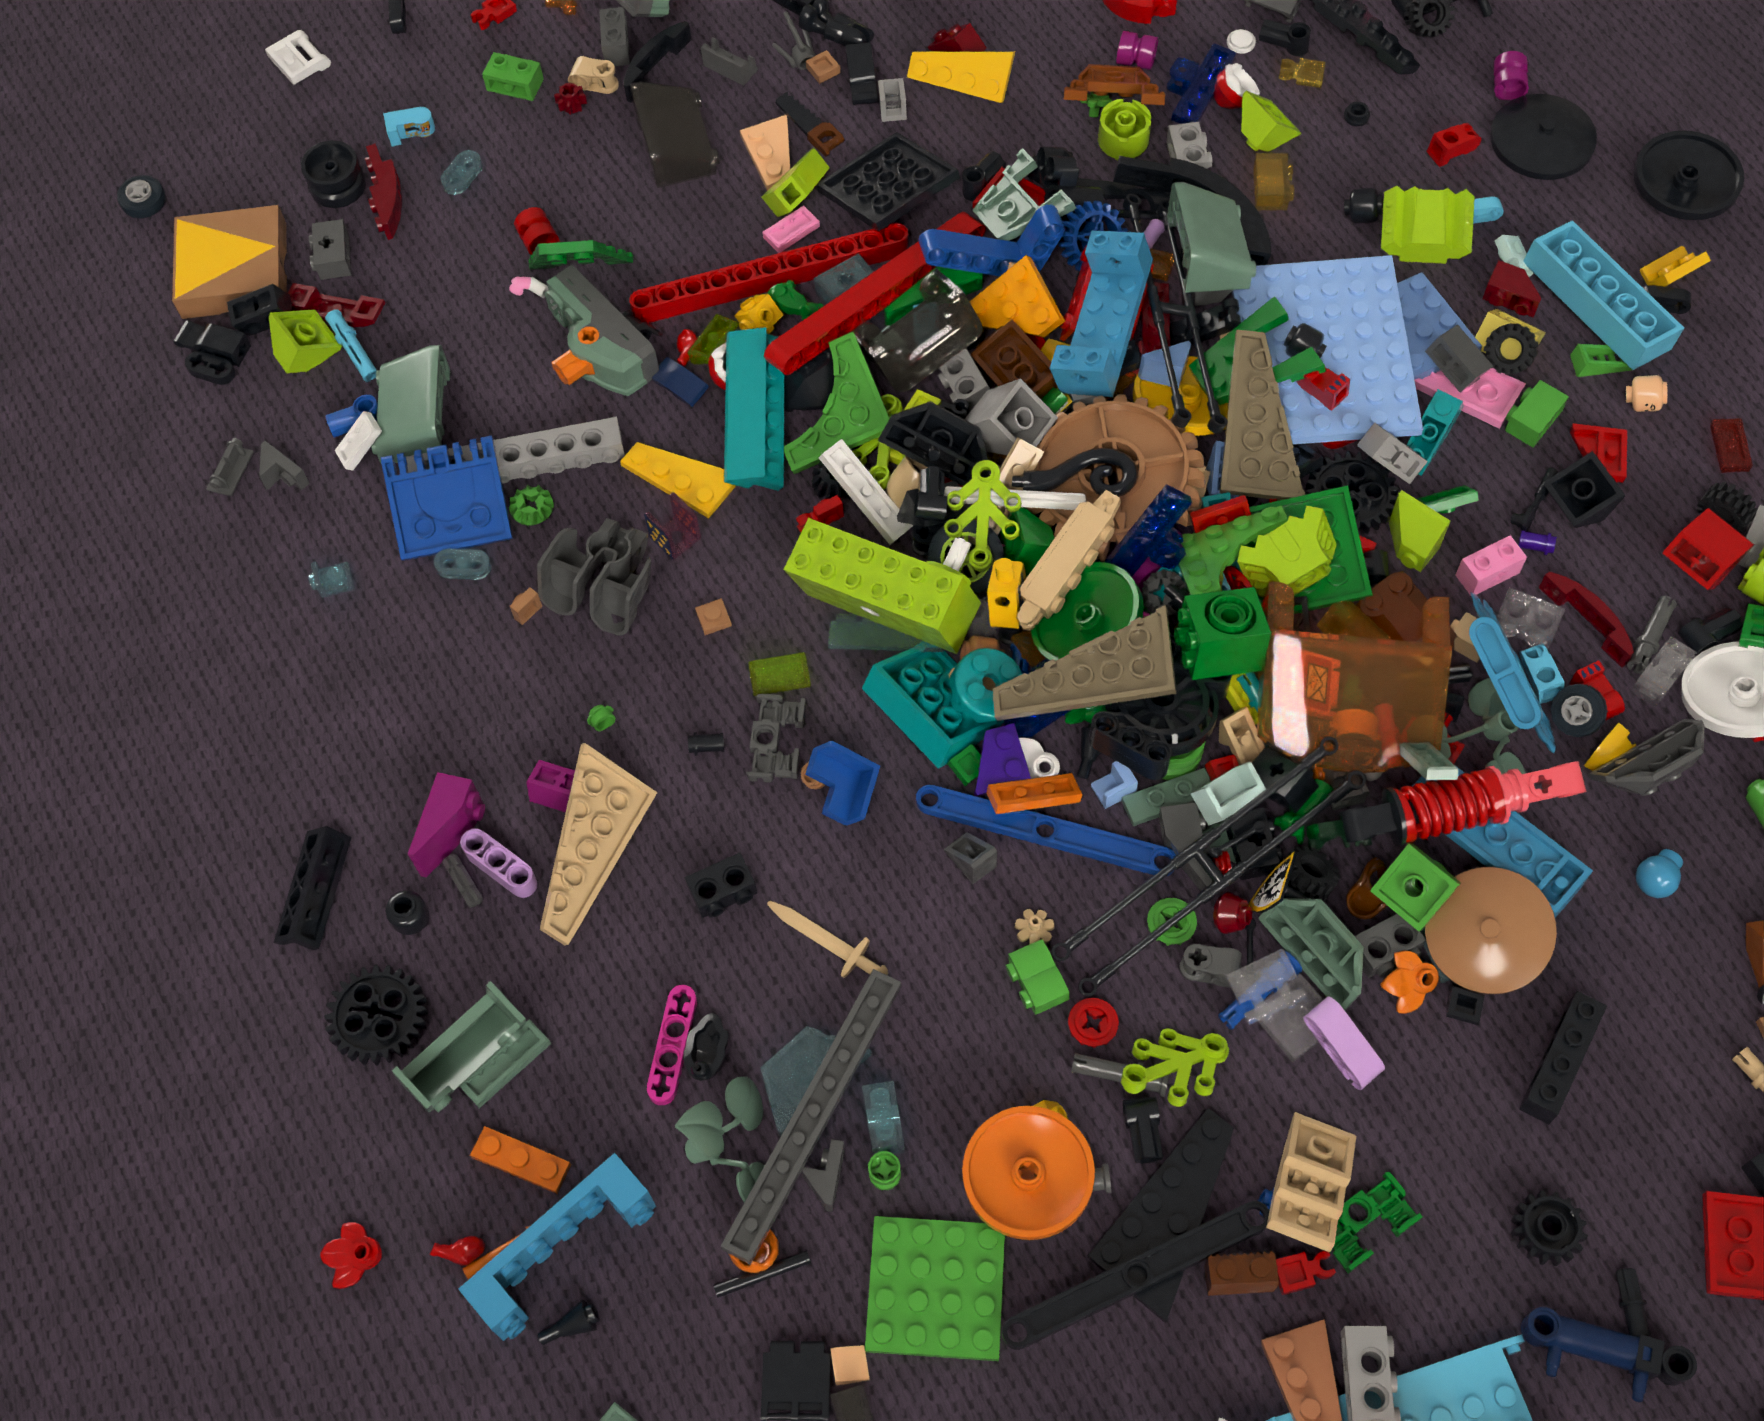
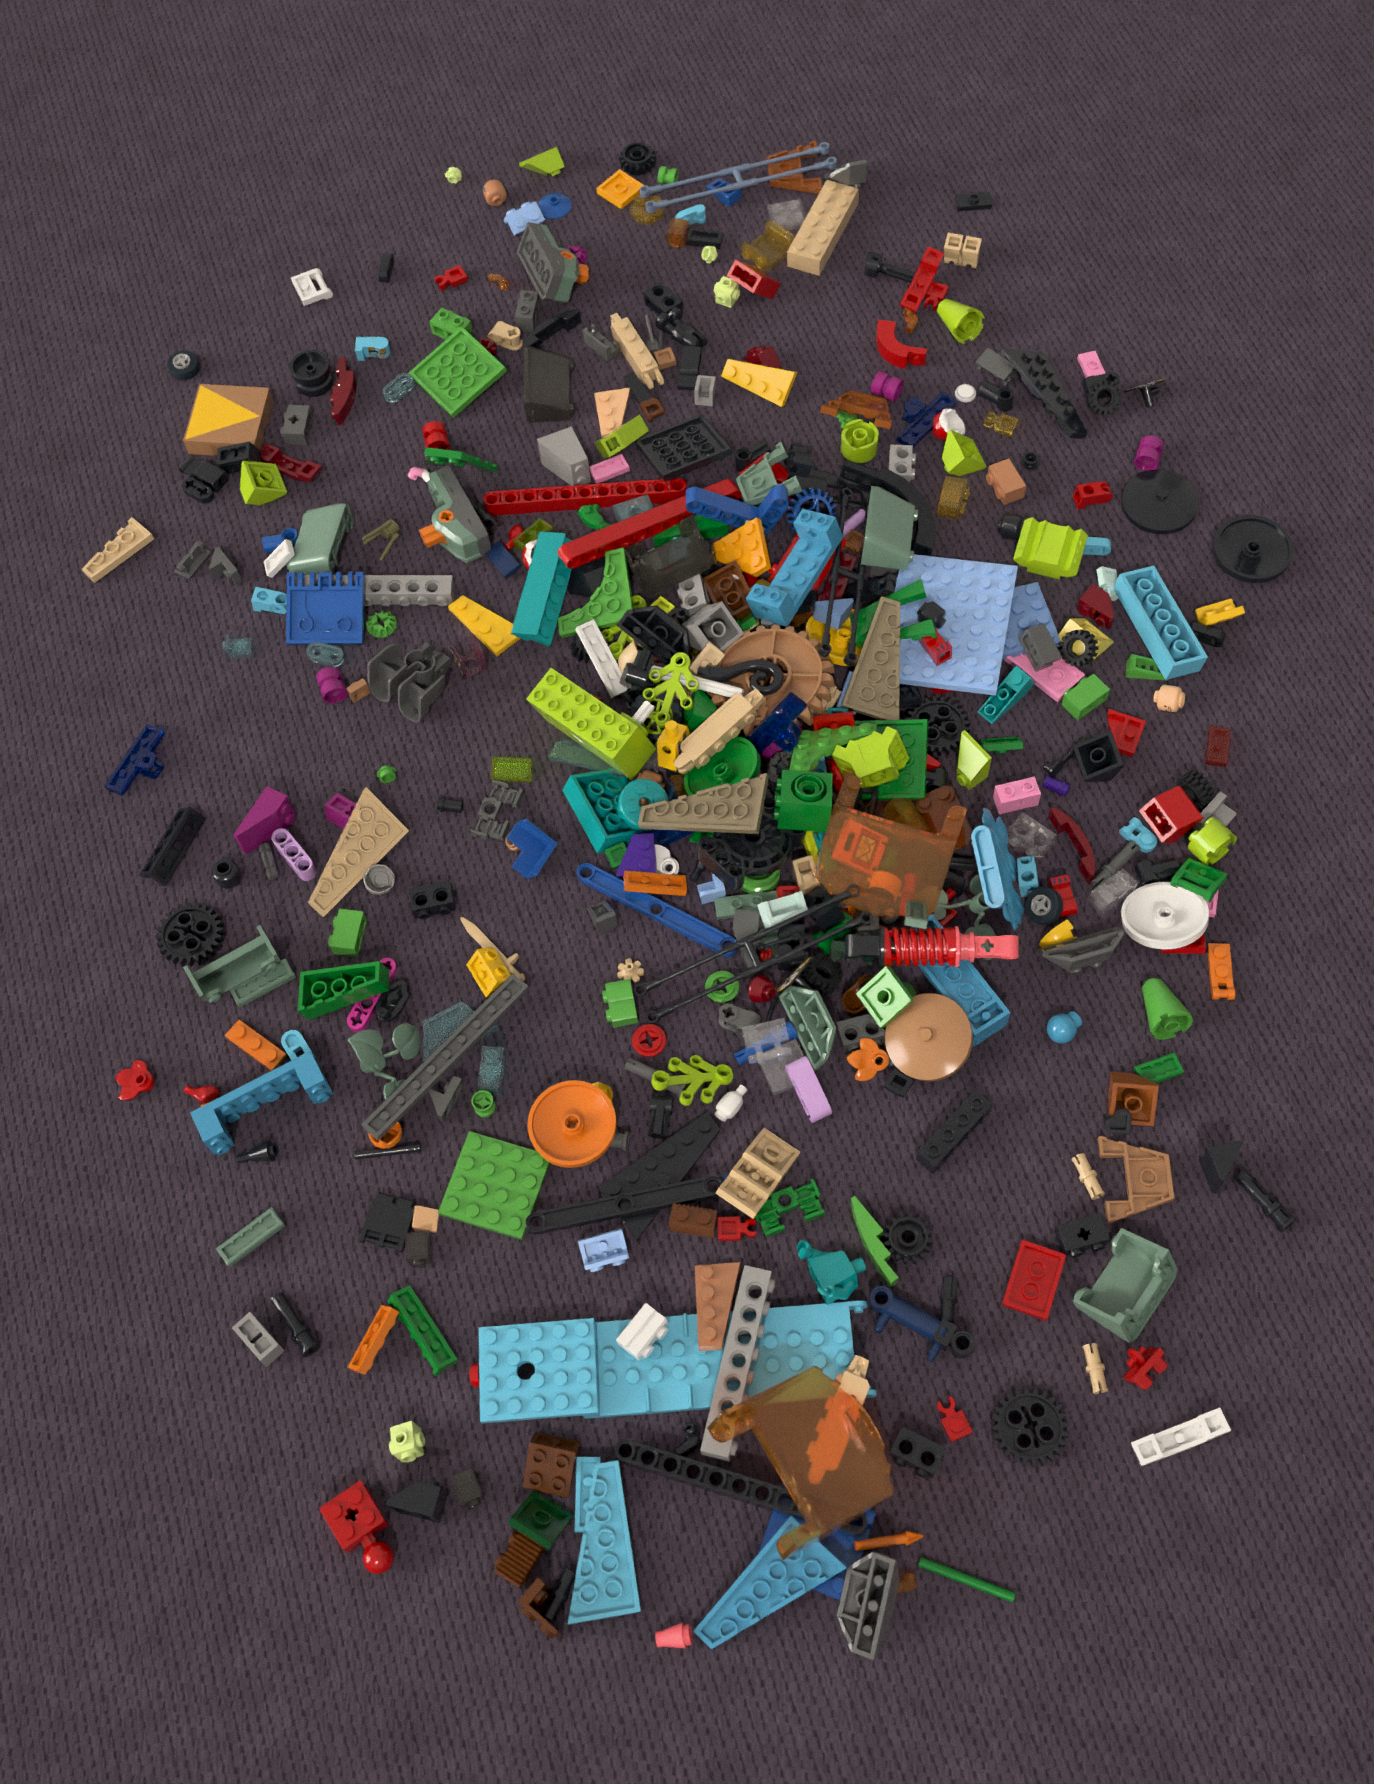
camera: 15 degrees right, 0 degrees up
medium azure pin [325,309,377,382] -> none
medium nougat plate [695,598,732,635] -> none
yellow brick [734,294,783,334] -> none
red plate [796,495,844,533] -> none
light grey brick [1357,422,1428,484] -> none
none -> tan wing [82,517,154,583]
none -> clear blue plate [104,724,165,796]
none -> medium azure leg [251,587,287,614]
none -> medium azure plate [281,1030,316,1061]
none -> green wedge [298,961,390,1020]
none -> magenta wheel [316,667,348,704]
none -> bright green brick [328,909,367,957]
none -> olive plant [362,519,400,561]
none -> light grey hair [363,864,395,896]
none -> bright green plate [409,326,507,418]
none -> yellow bracket [466,947,511,998]
none -> light grey slope [537,427,591,486]
none -> light blue bracket [578,1228,629,1272]
none -> tan hinge [610,313,664,389]
none -> white plant [715,1085,747,1122]
none -> teal torso [796,1240,866,1305]
none -> bright green slope [850,1196,898,1288]
none -> nougat brick [986,459,1026,505]
none -> medium azure plate [1119,817,1157,853]

